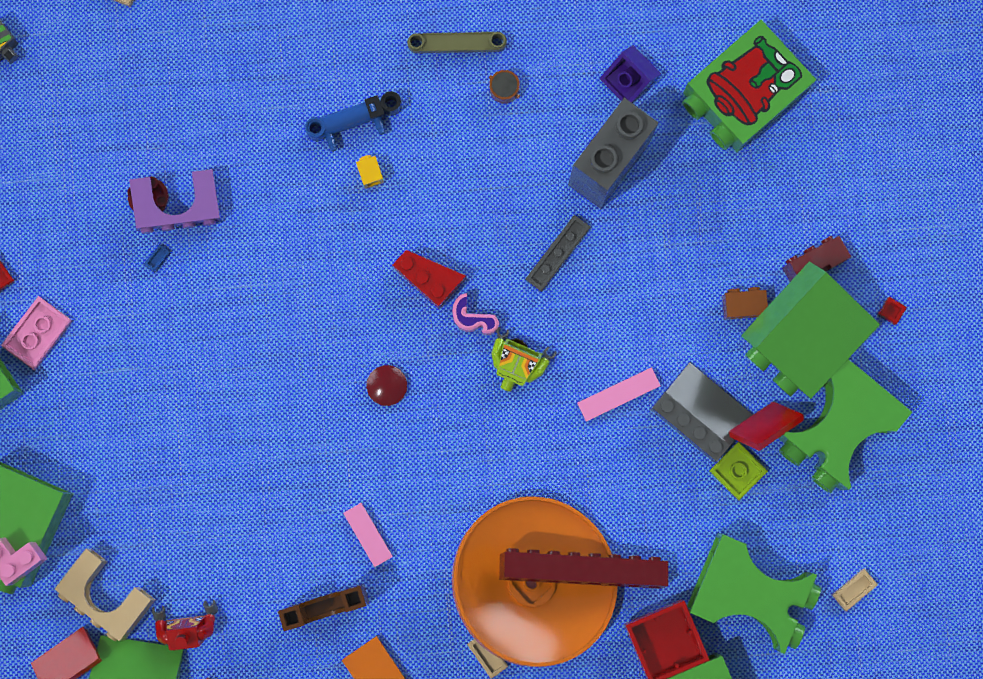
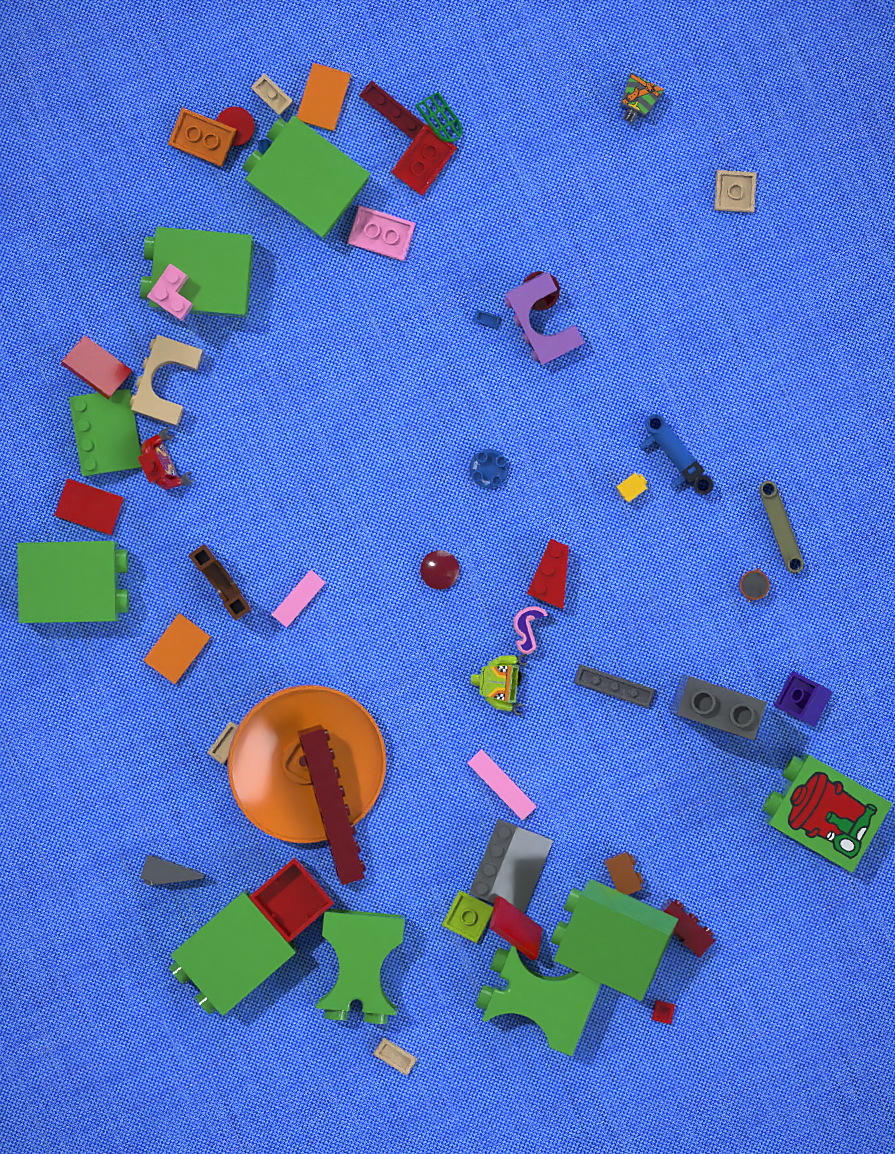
camera: 75 degrees right, 5 degrees up
none -> blue dish [469,449,509,488]

